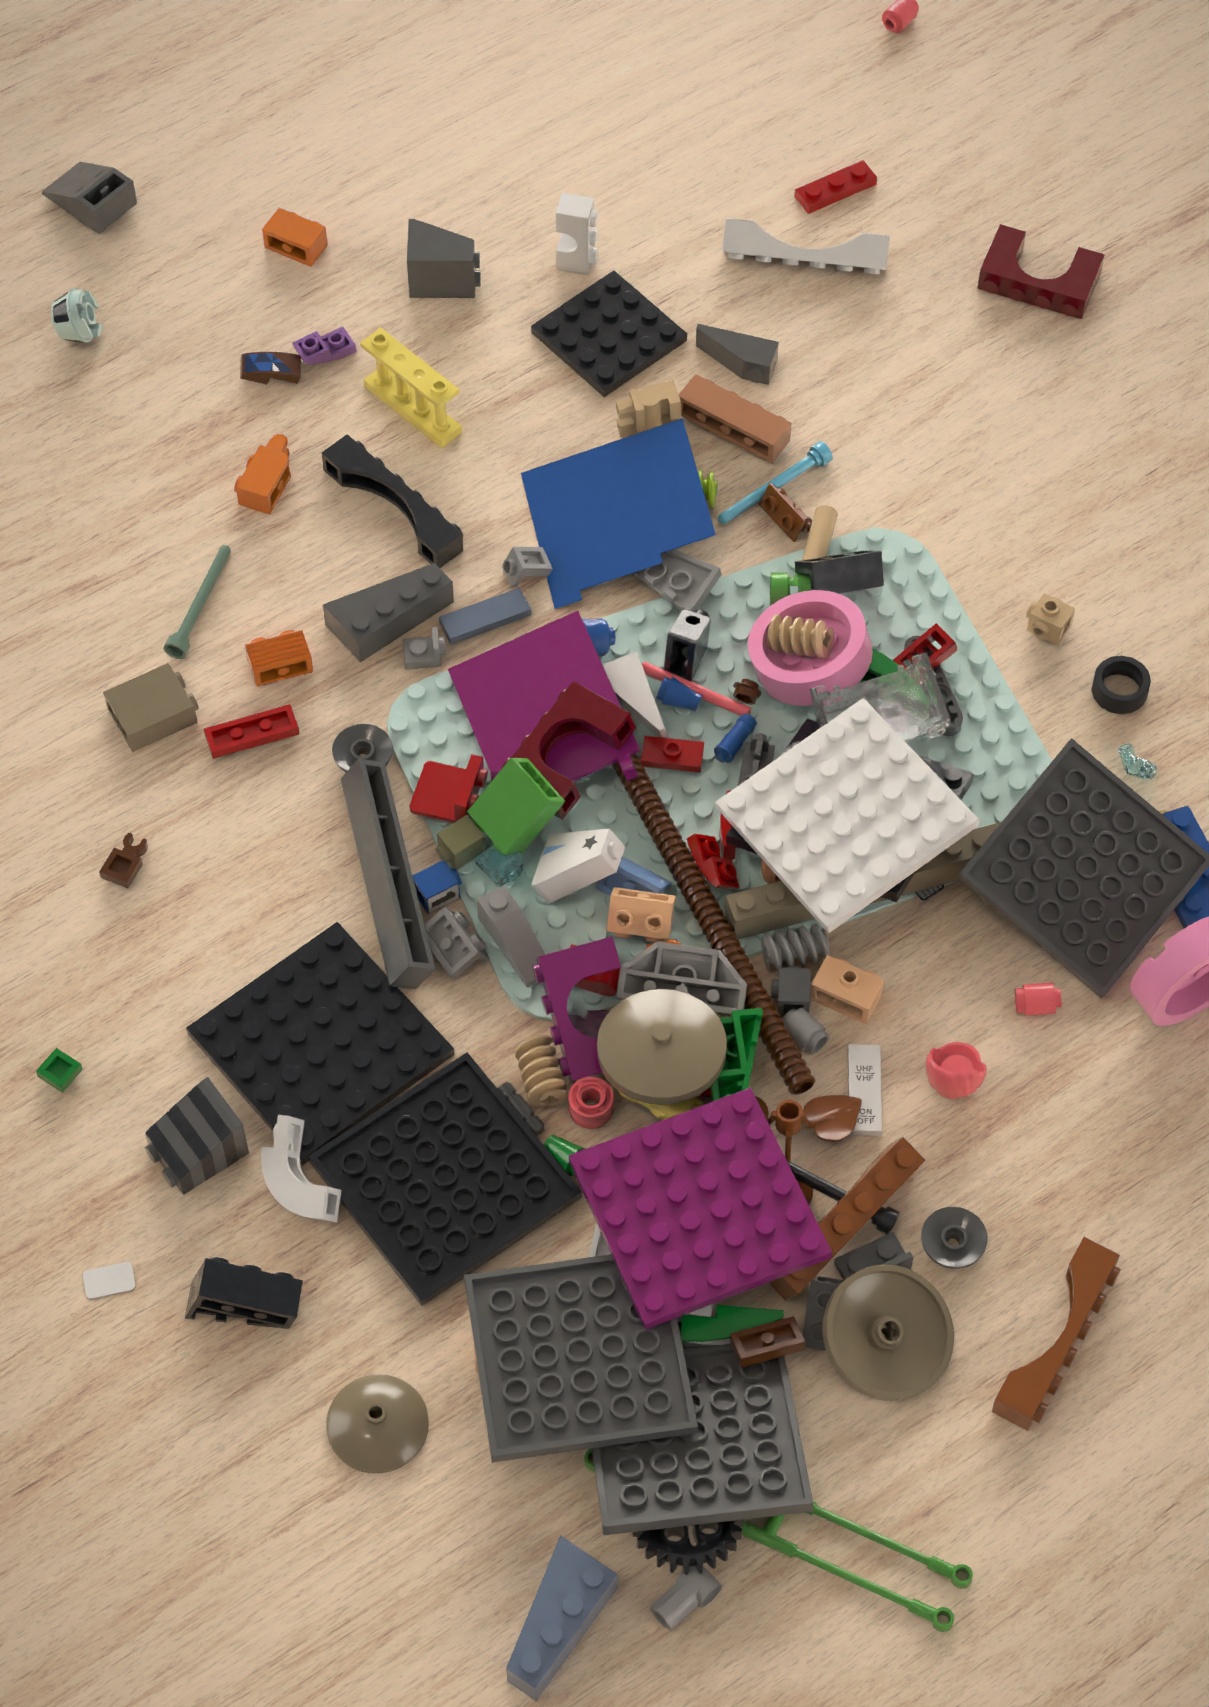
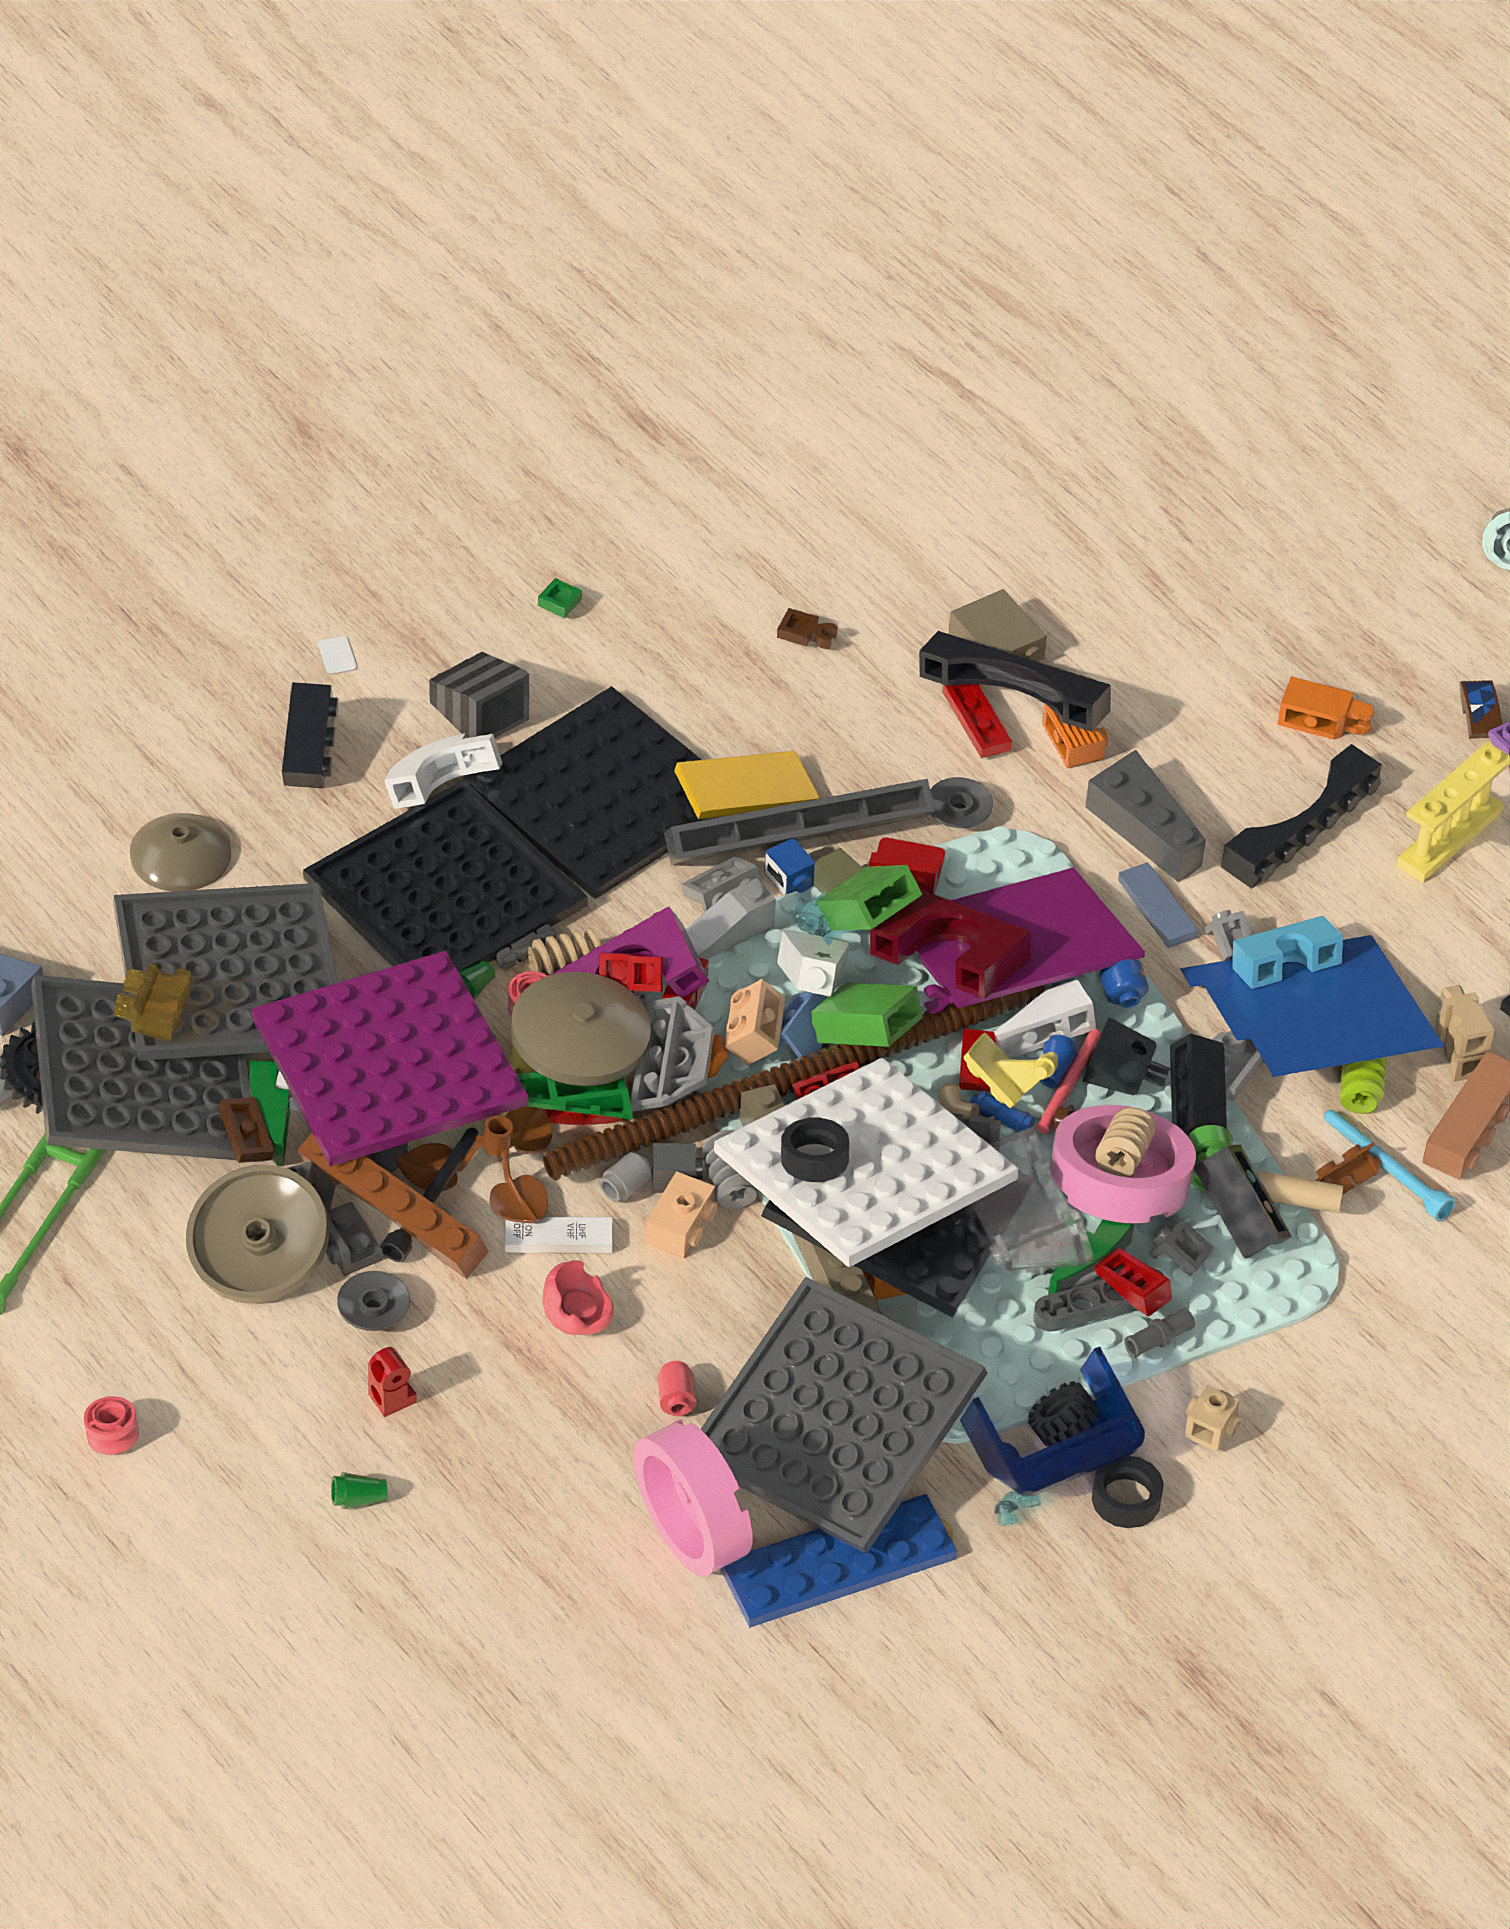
camera: 85 degrees right, 10 degrees down
sand green piece [163,545,231,659] -> none
light grey bracket [403,627,446,670] -> none
dark orange arch [992,1237,1121,1431] -> none
none -> coral wheel [83,1396,139,1455]
none -> clear yellow hips [114,963,191,1042]
none -> green cone [331,1472,387,1509]
none -> red leg [368,1347,417,1417]
none -> red slope [599,952,663,992]
none -> yellow tile [674,751,820,819]
none -> black tyre [781,1117,850,1182]
none -> bright green brick [811,982,923,1047]
none -> black arch [919,631,1111,732]
none -> tan arm [938,1083,979,1120]
none -> clear blue windscreen [960,1346,1145,1497]
none -> light yellow plate [964,1033,1058,1109]
none -> black tyre [1027,1381,1099,1449]
none -> dark grey pin [1124,1308,1195,1358]
none -> dark grey bracket [1149,1219,1214,1276]
none -> black panel [1170,1033,1227,1136]
none -> medium azure arch [1232,915,1343,989]

